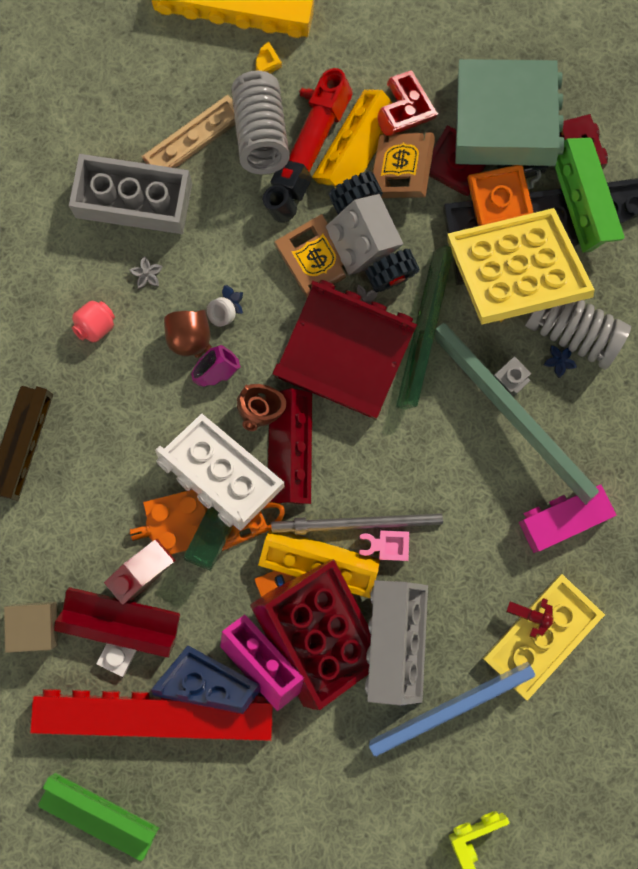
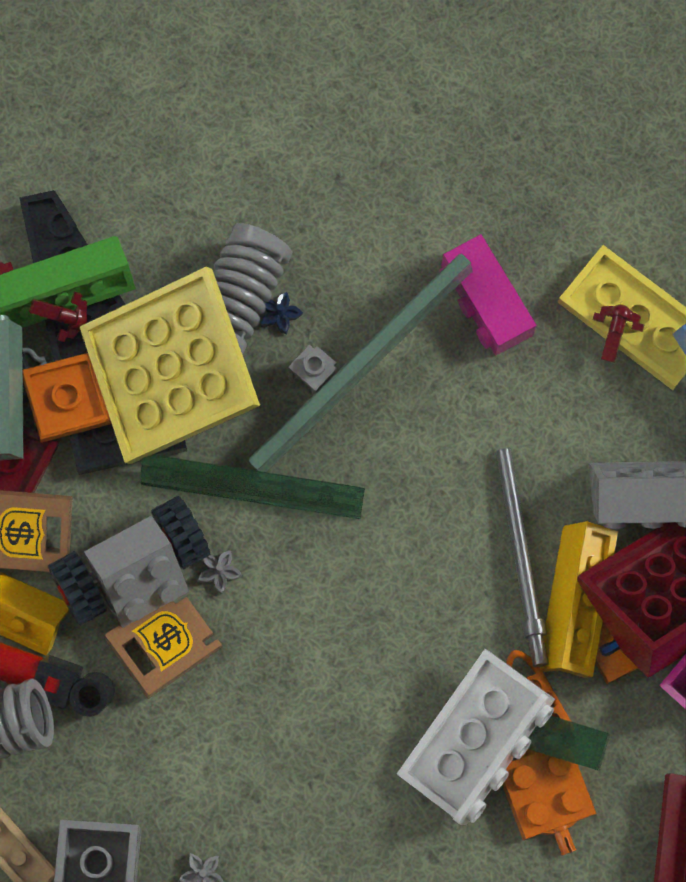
camera: 95 degrees left, 5 degrees down
slope [104,539,176,605] -> none
copper helmet [164,310,212,358] -> none
magenta rock [191,345,241,387] -> none
white tile [207,297,236,327] -> none
dark blue plant [222,285,243,314] -> none
copper helmet [237,384,286,431] -> none
dark red panel [268,388,312,505] -> none
dark red panel [272,280,417,420] -> none
bright pink plate [359,531,409,561] -> none
none -> dark red piece [29,291,87,342]

